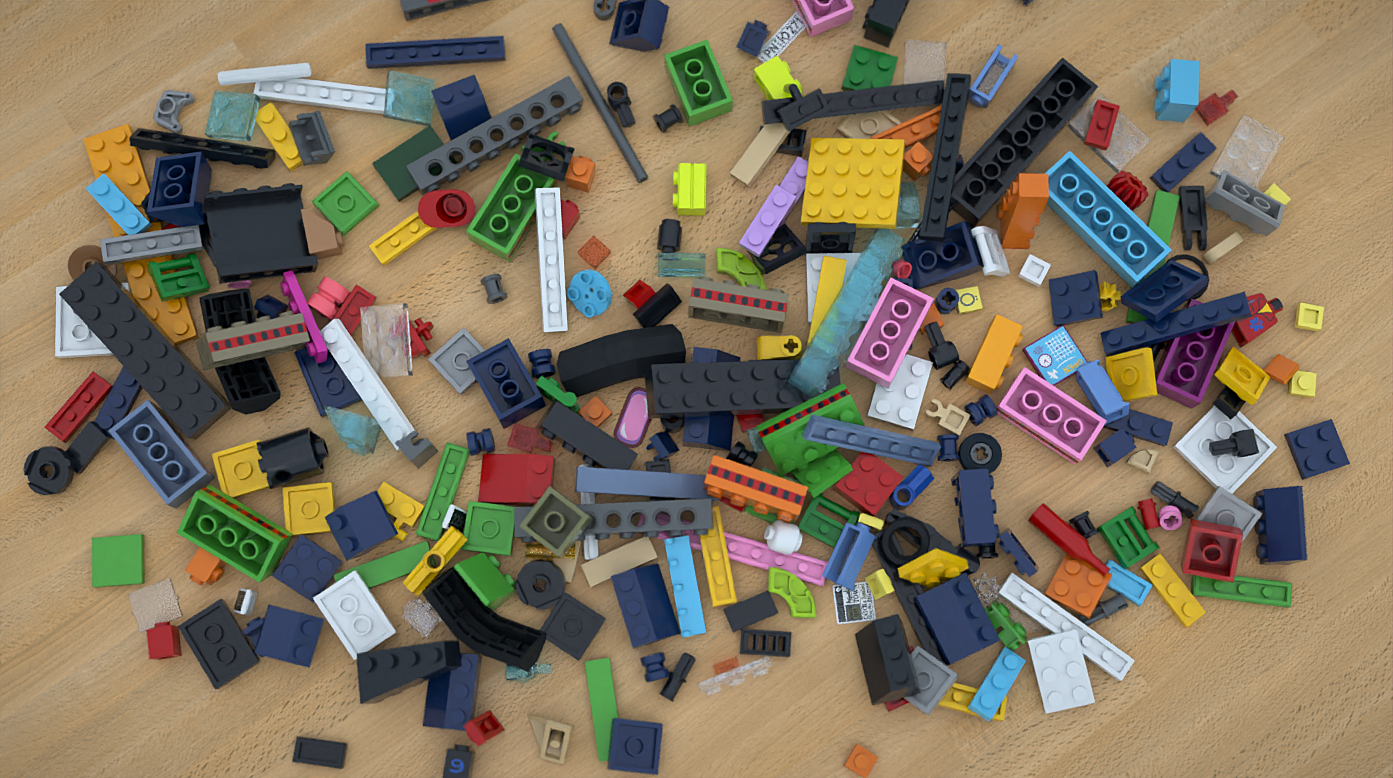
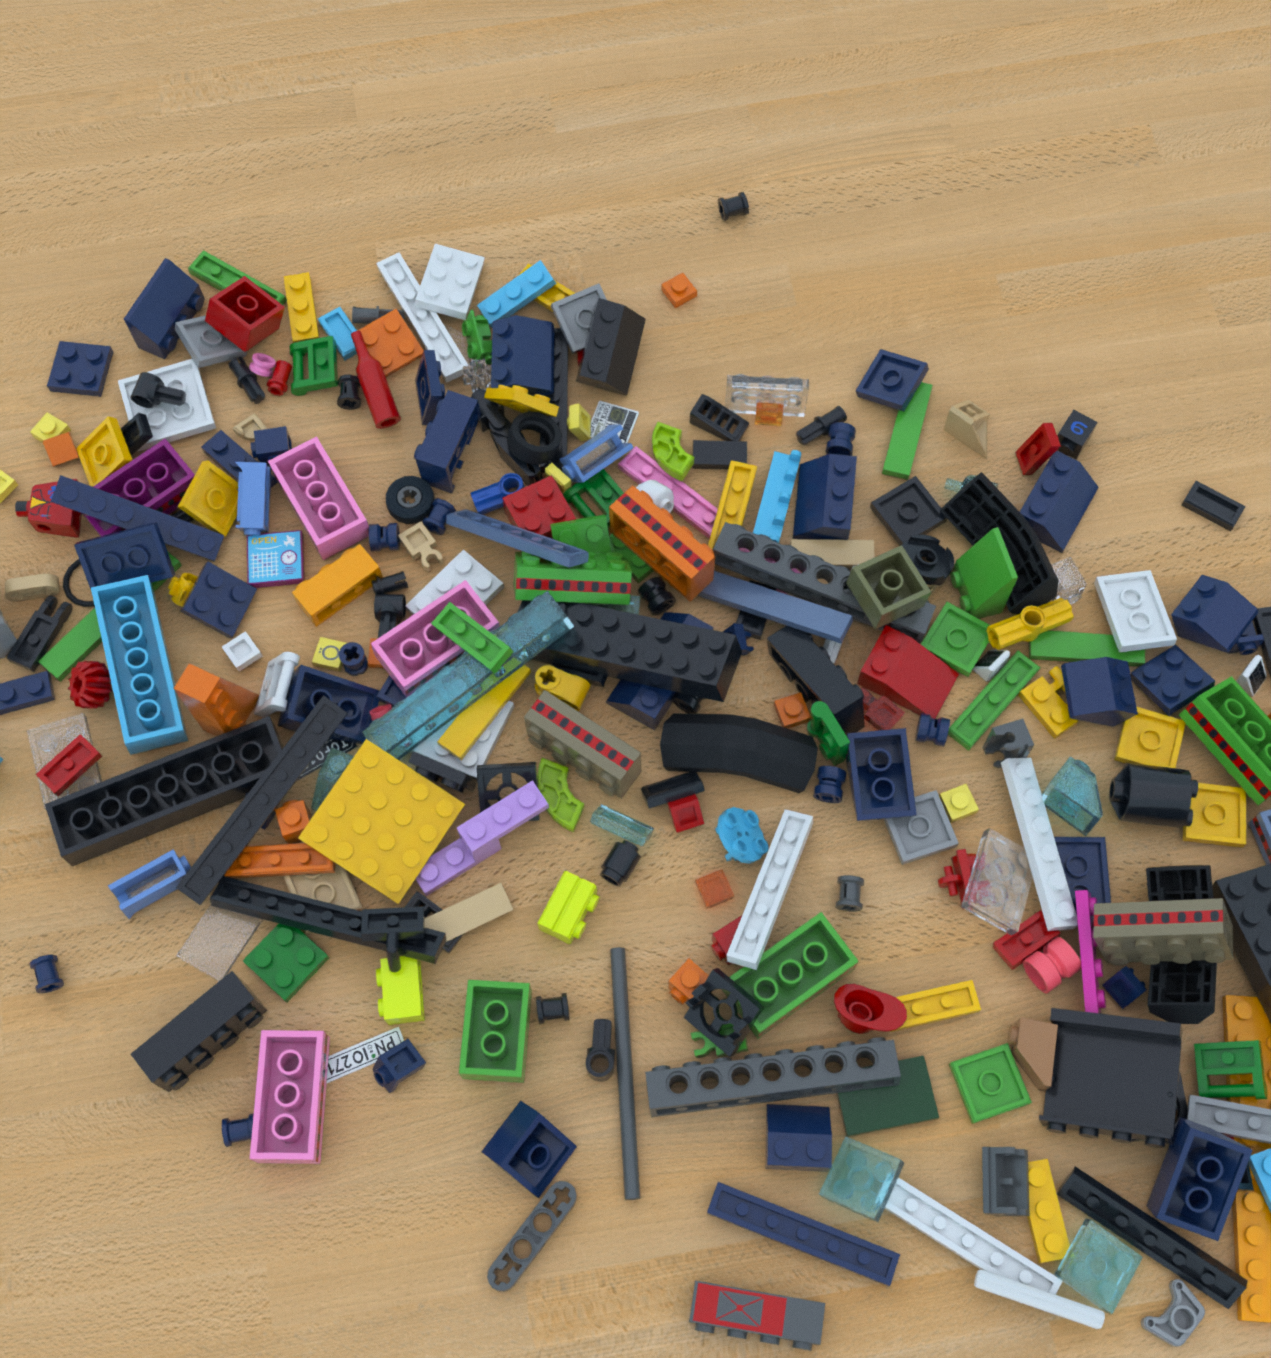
camera: 150 degrees left, 10 degrees down
black wedge [356,641,461,704] -> none
sticker [613,387,652,448] -> none
none -> bright green plate [431,602,514,674]
none -> light yellow plate [939,784,979,823]

